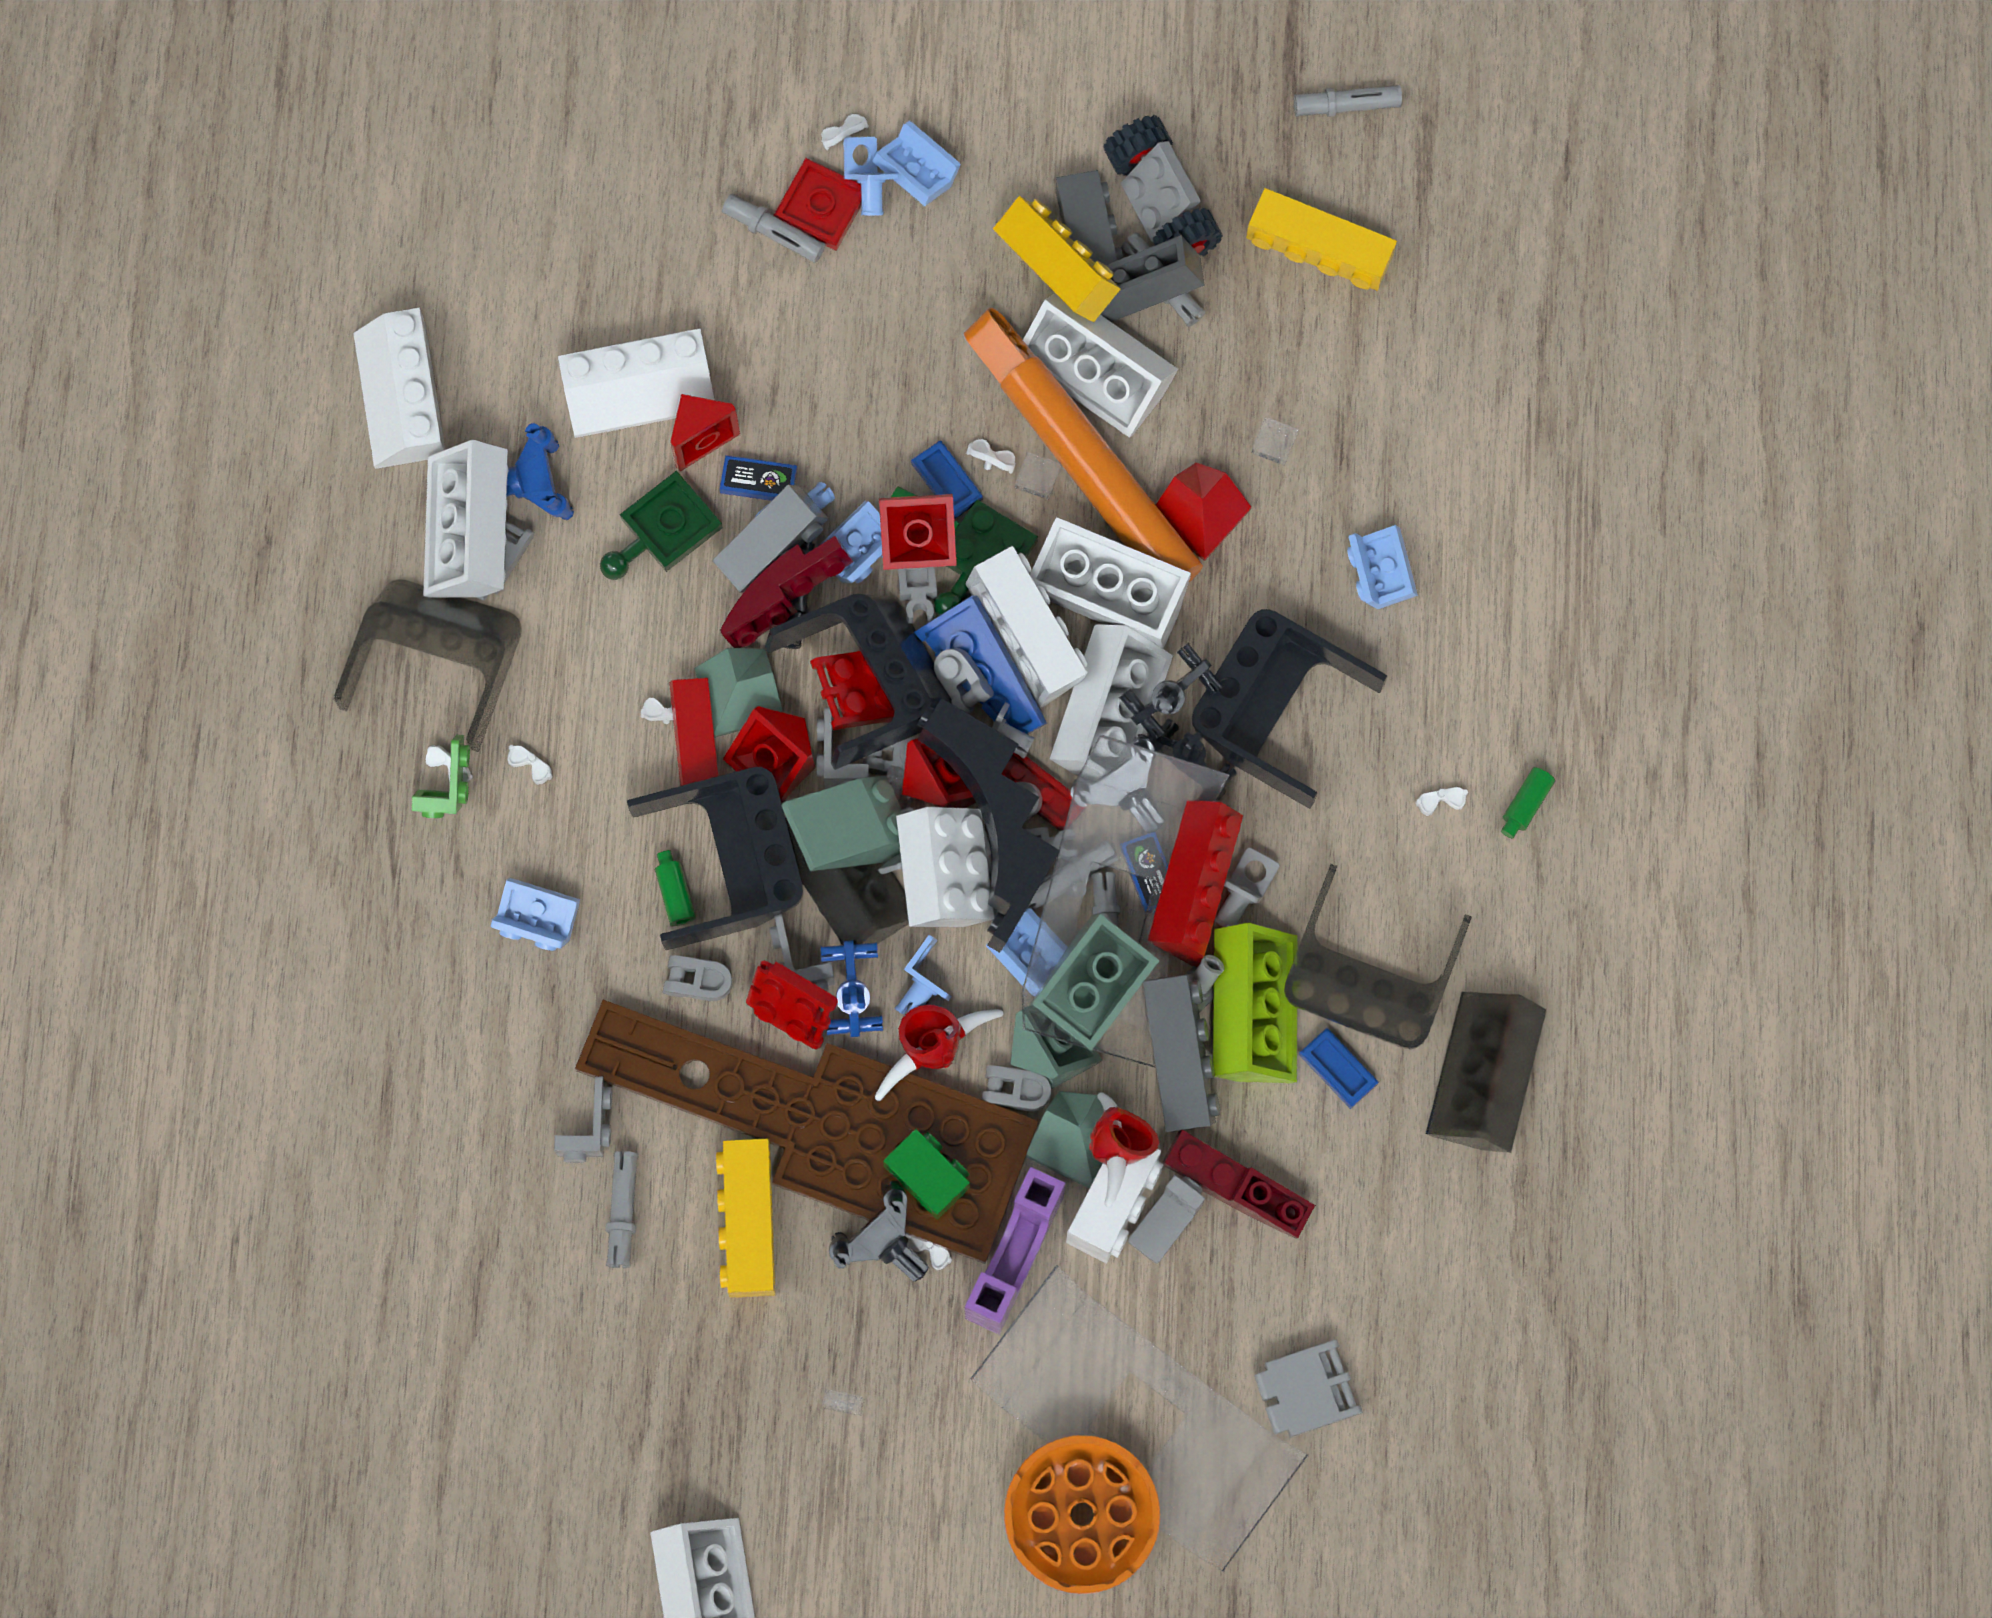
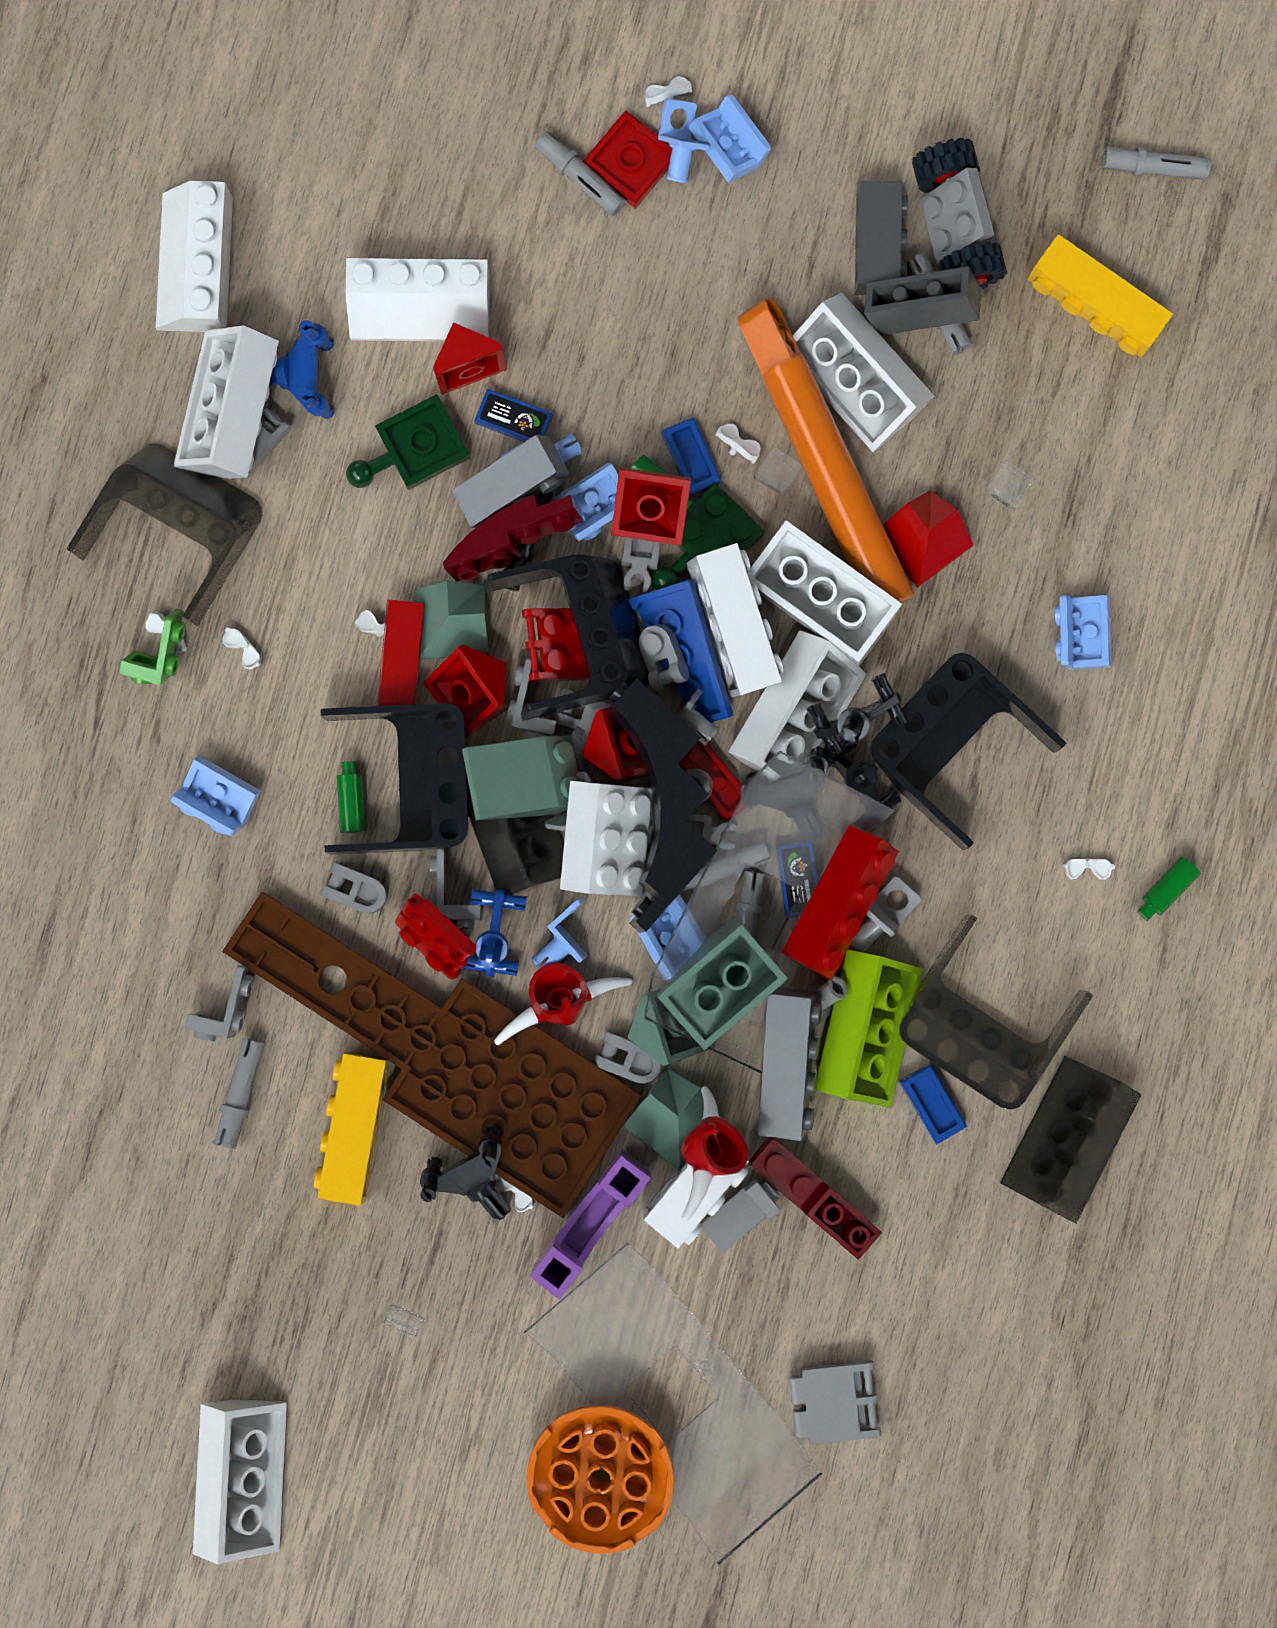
camera: 10 degrees right, 10 degrees up
green brick [883,1129,970,1220] -> none
yellow brick [993,196,1121,322] -> none

